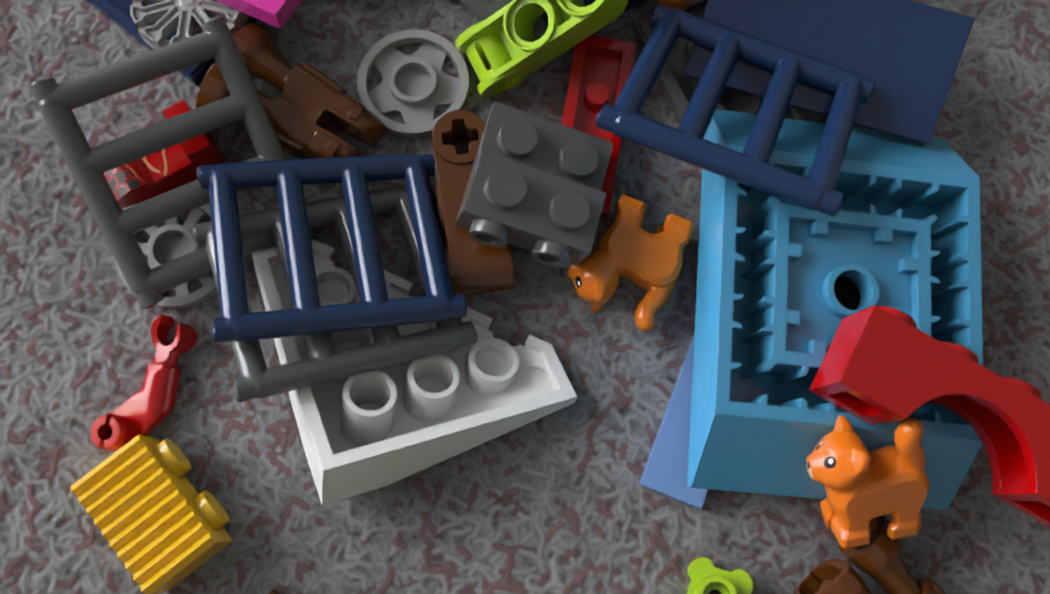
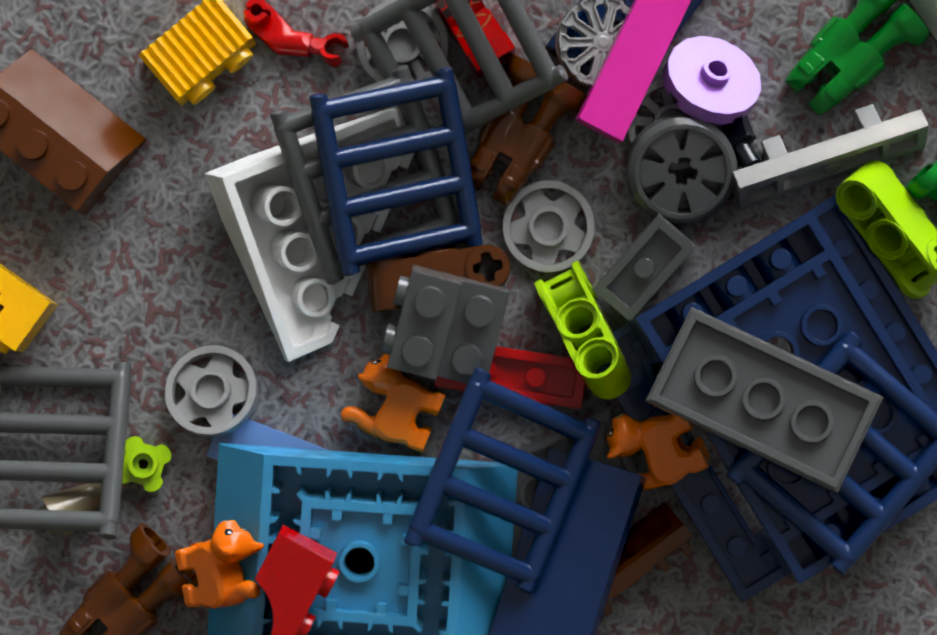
camera: 90 degrees right, 10 degrees up
none -> light grey wheel [165,345,258,437]

